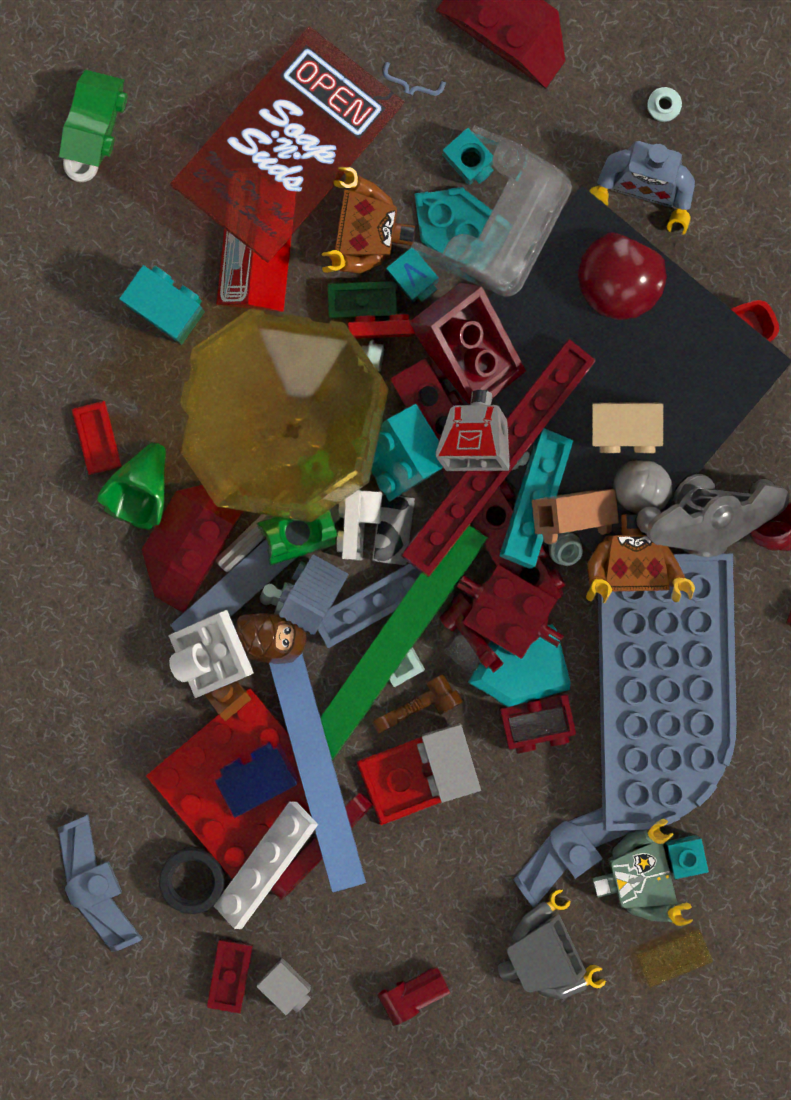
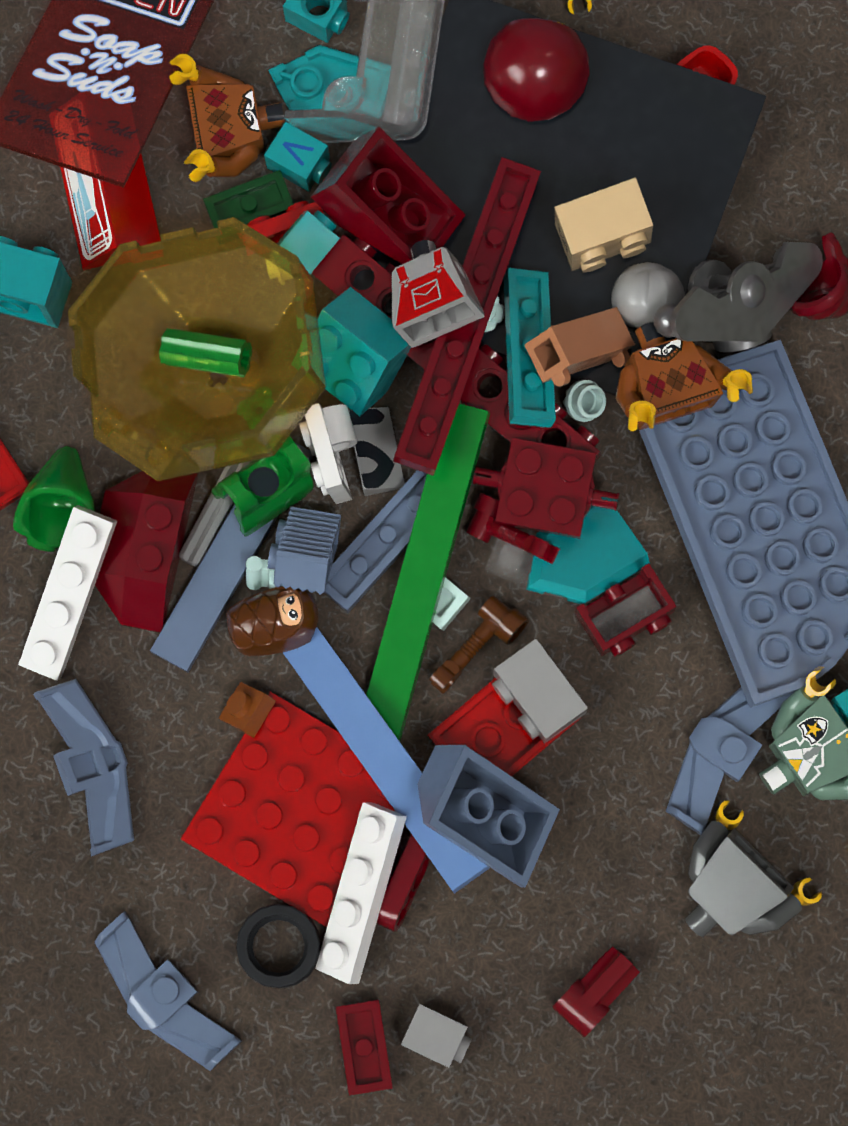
camera: 15 degrees left, 10 degrees down
white plate [168,610,254,698] -> none
clear blue brick [215,742,299,818] -> none
none -> white plate [18,505,117,681]
none -> sand blue plate [33,679,134,857]
none -> green axle [159,328,252,377]
none -> teal brick [272,210,340,277]
none -> sand blue slope [417,745,560,888]

